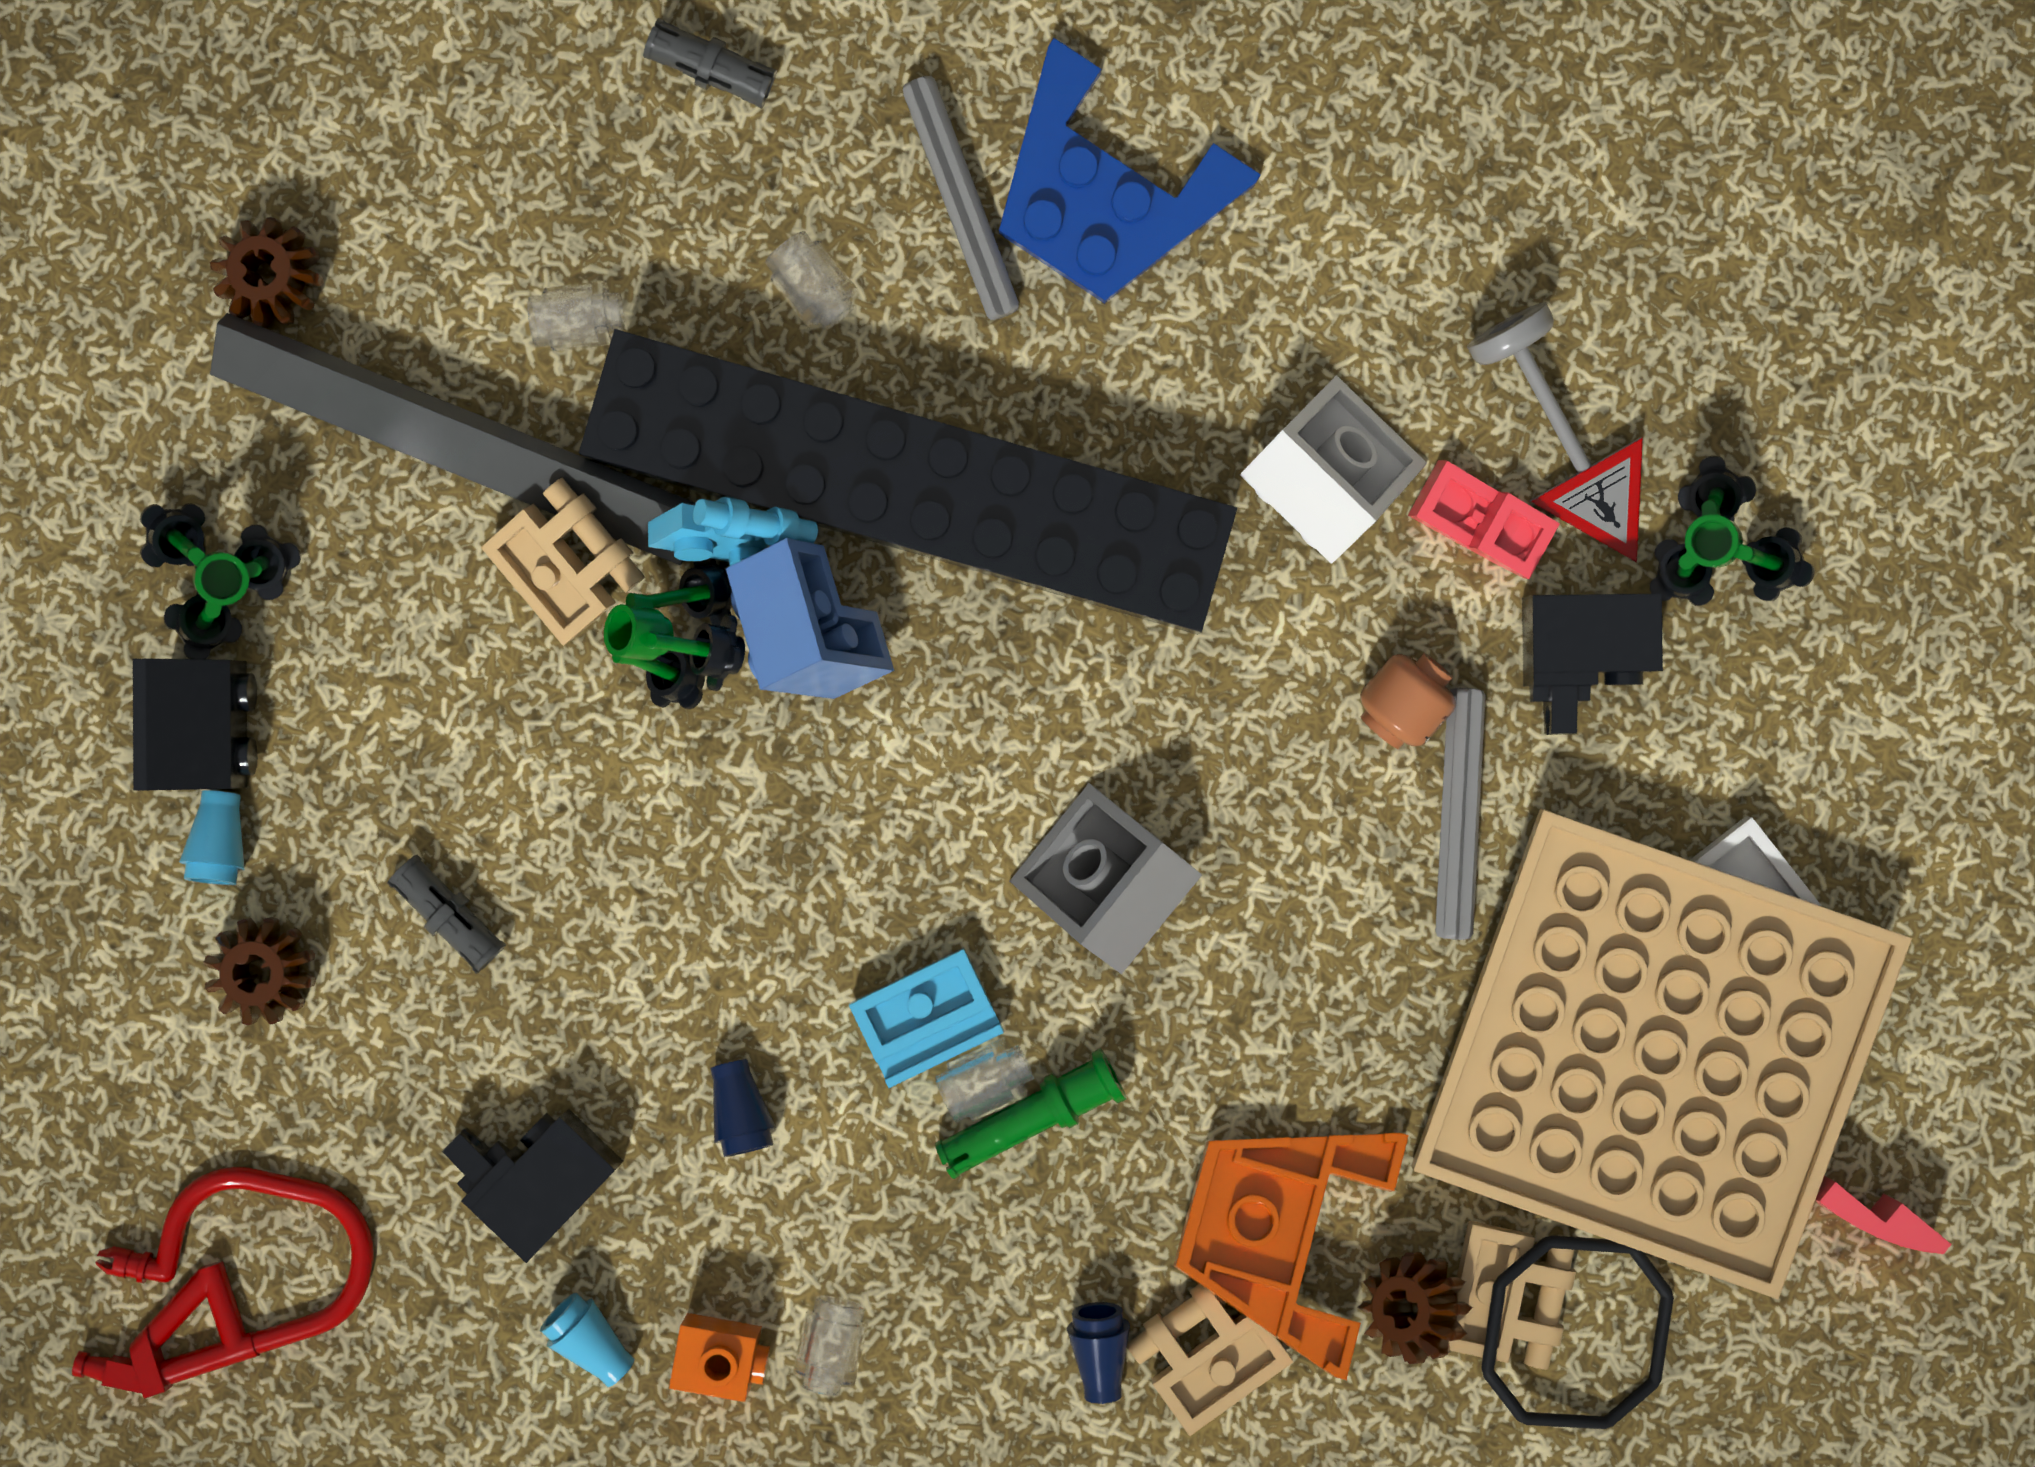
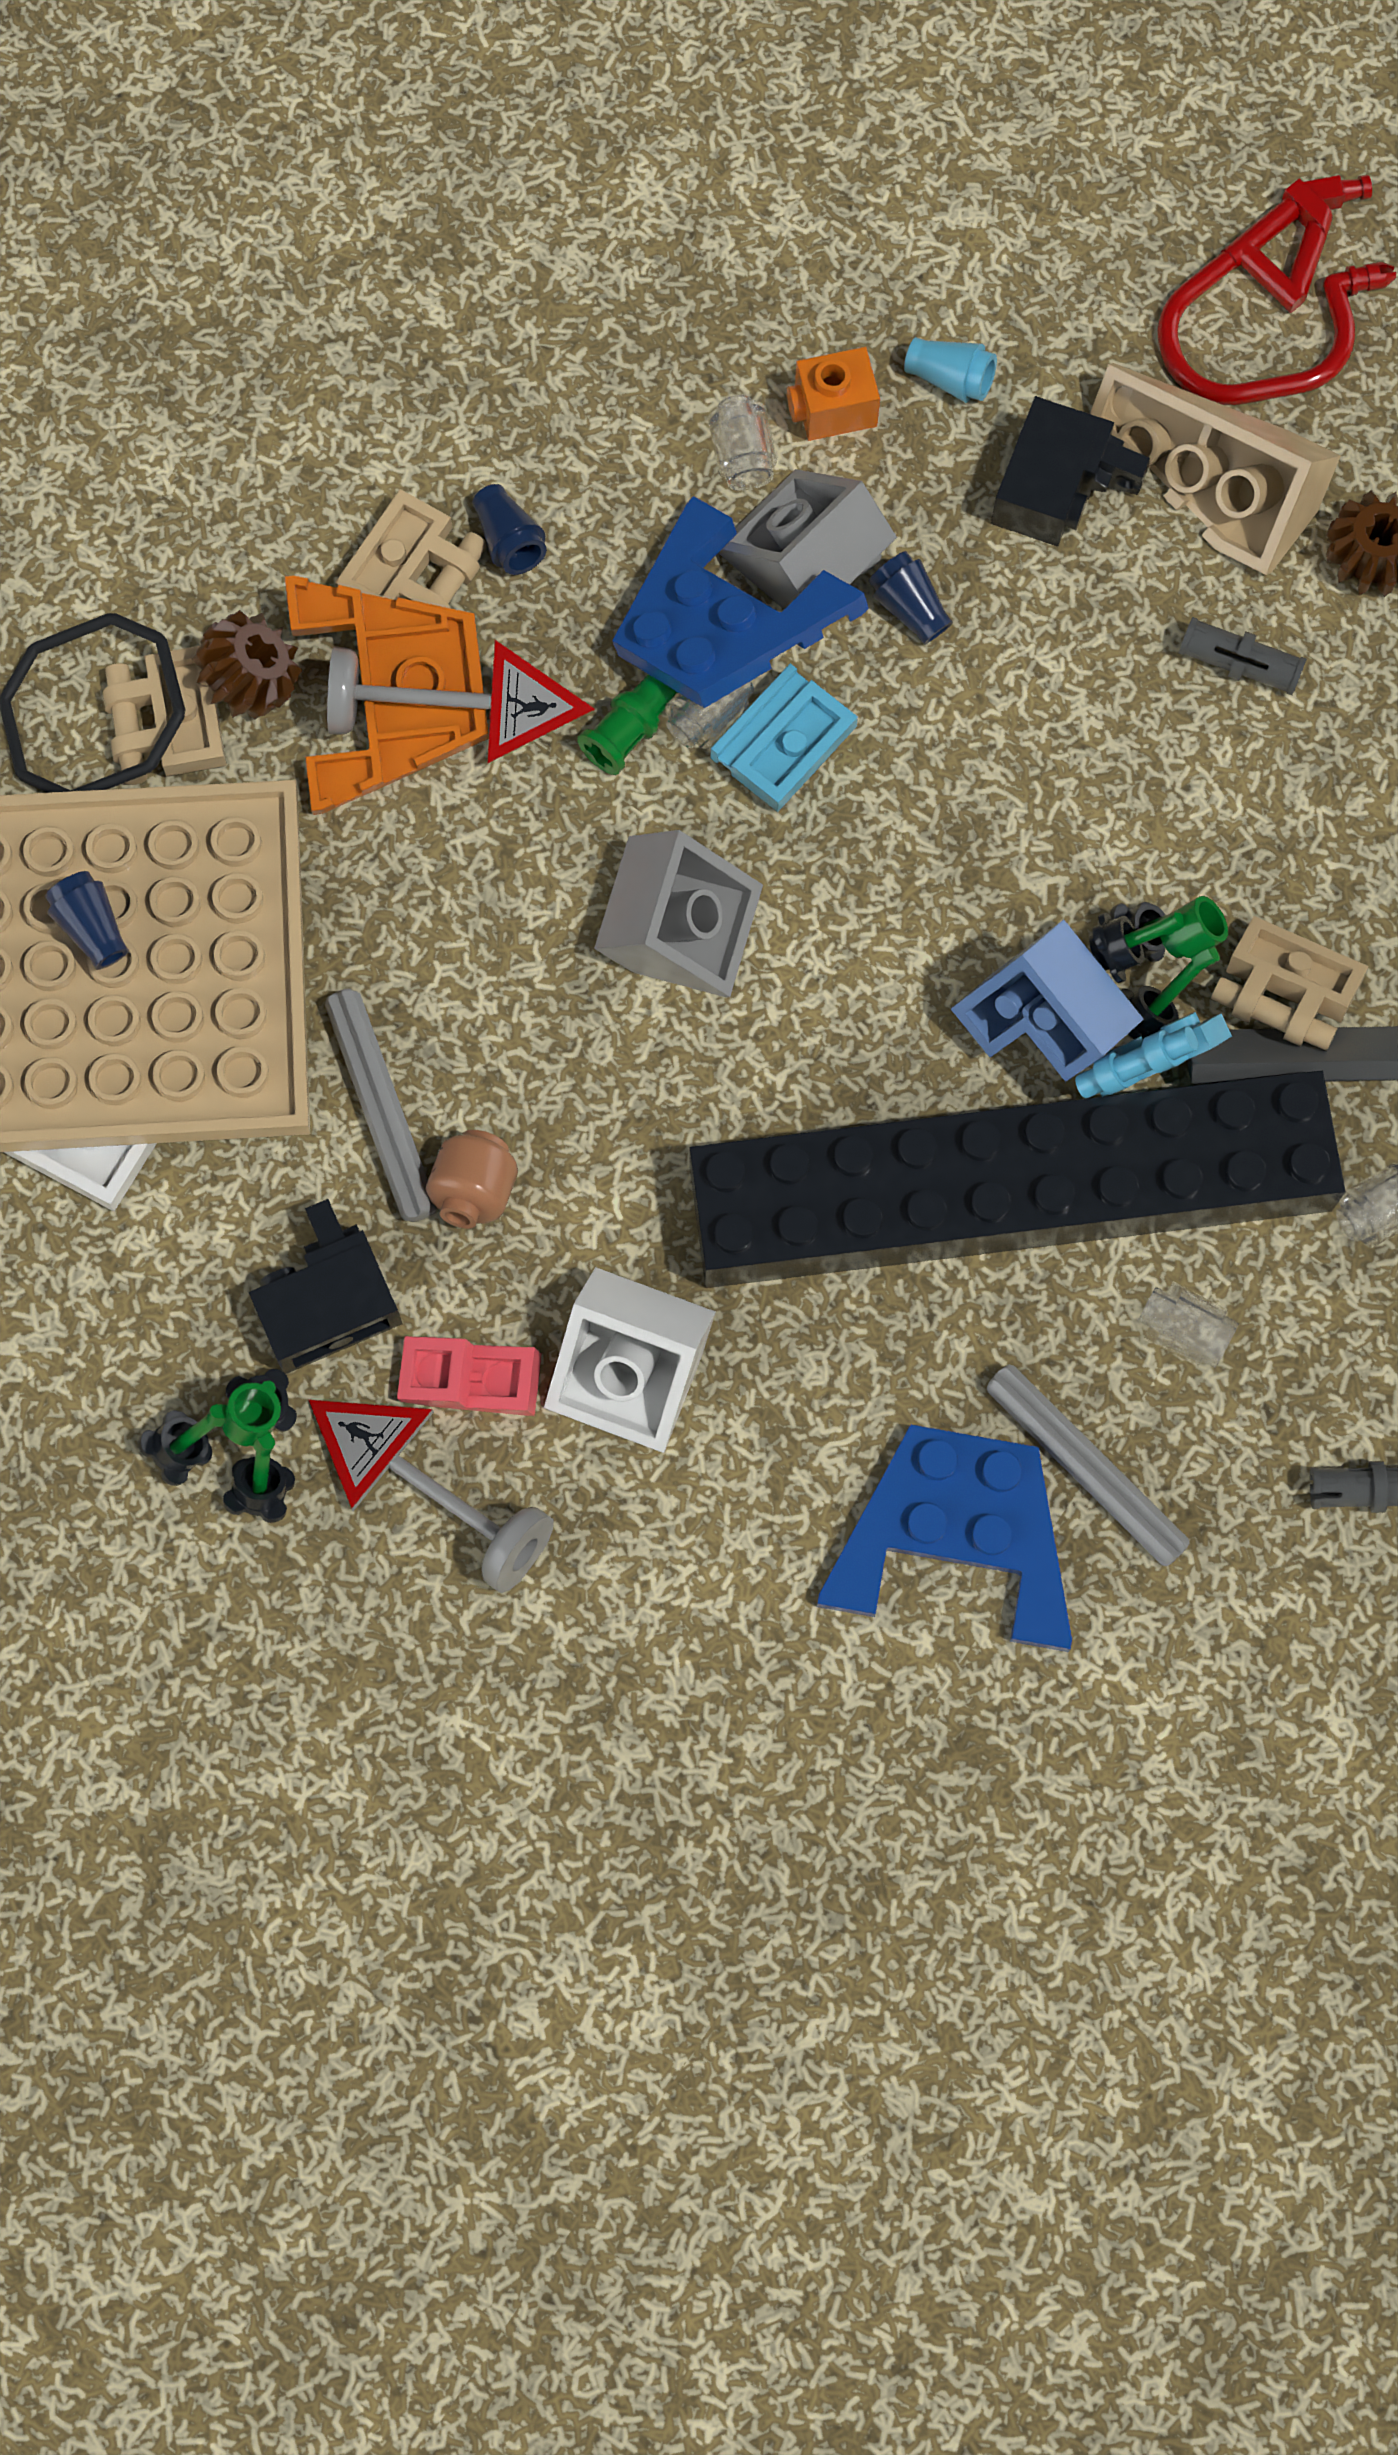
camera: 155 degrees right, 15 degrees down
none -> dark blue cone [45,871,129,970]
none -> light grey piece [327,640,595,764]
none -> blue wing [612,496,869,708]
none -> light grey slope [719,469,897,609]
none -> tan wedge [1090,363,1341,575]

